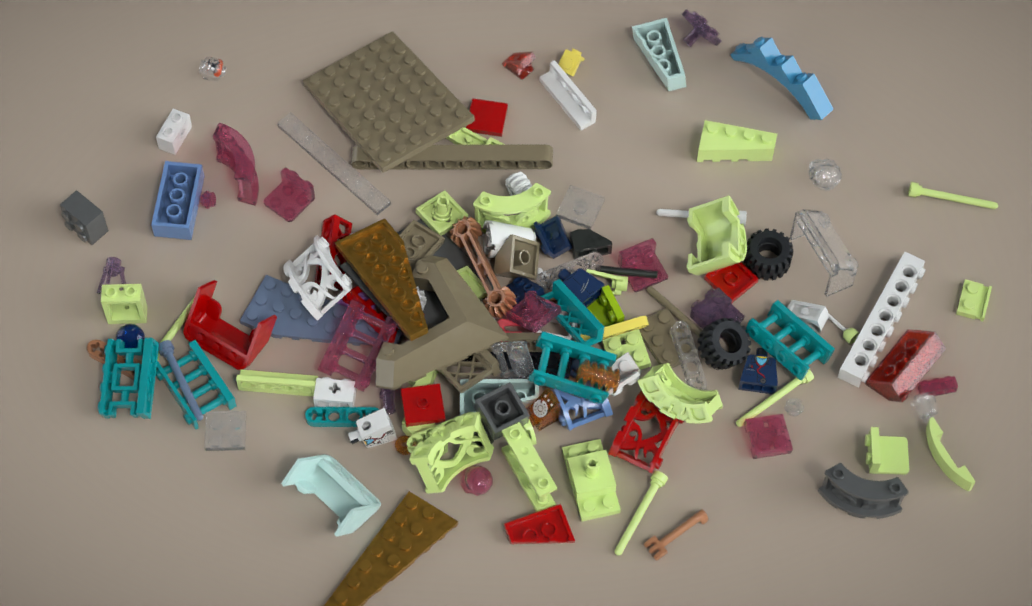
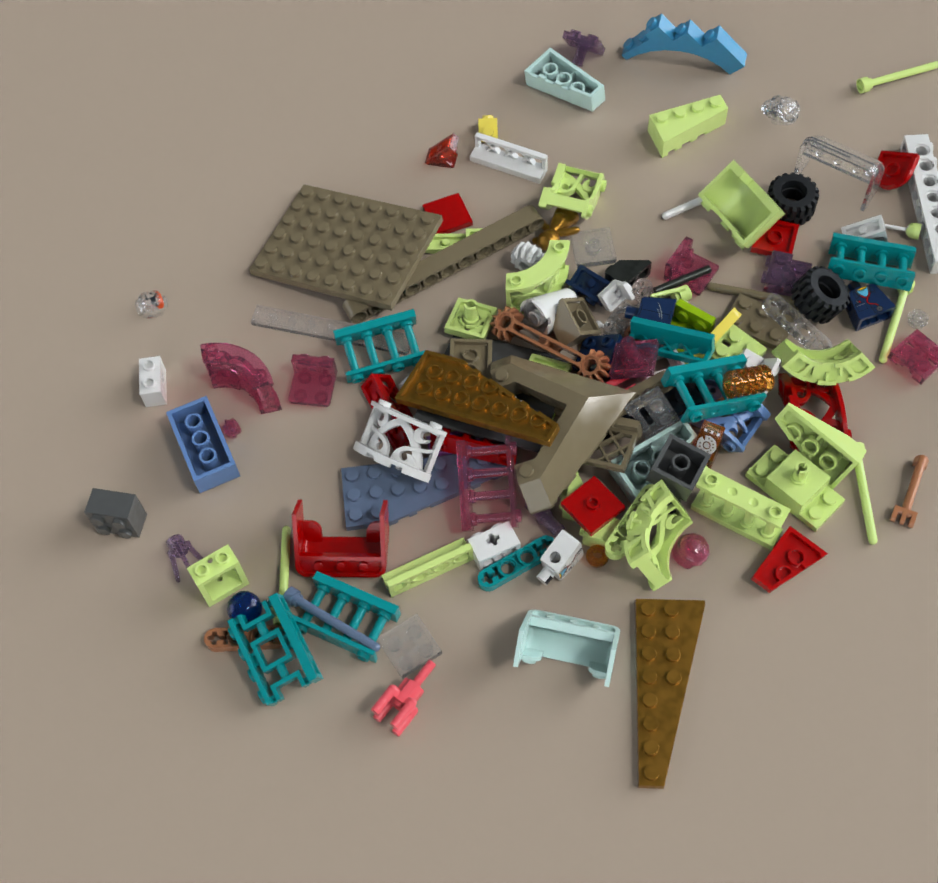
camera: 25 degrees left, 0 degrees up
none -> teal fence [333,309,425,383]
none -> coral plant [371,660,436,737]
none -> pearl gold piece [532,207,580,251]
none -> yellowish green fence [538,163,607,219]
none -> white bracket [597,279,635,312]
none -> yellowish green wedge [775,403,867,489]
none -> red tile [872,150,920,190]

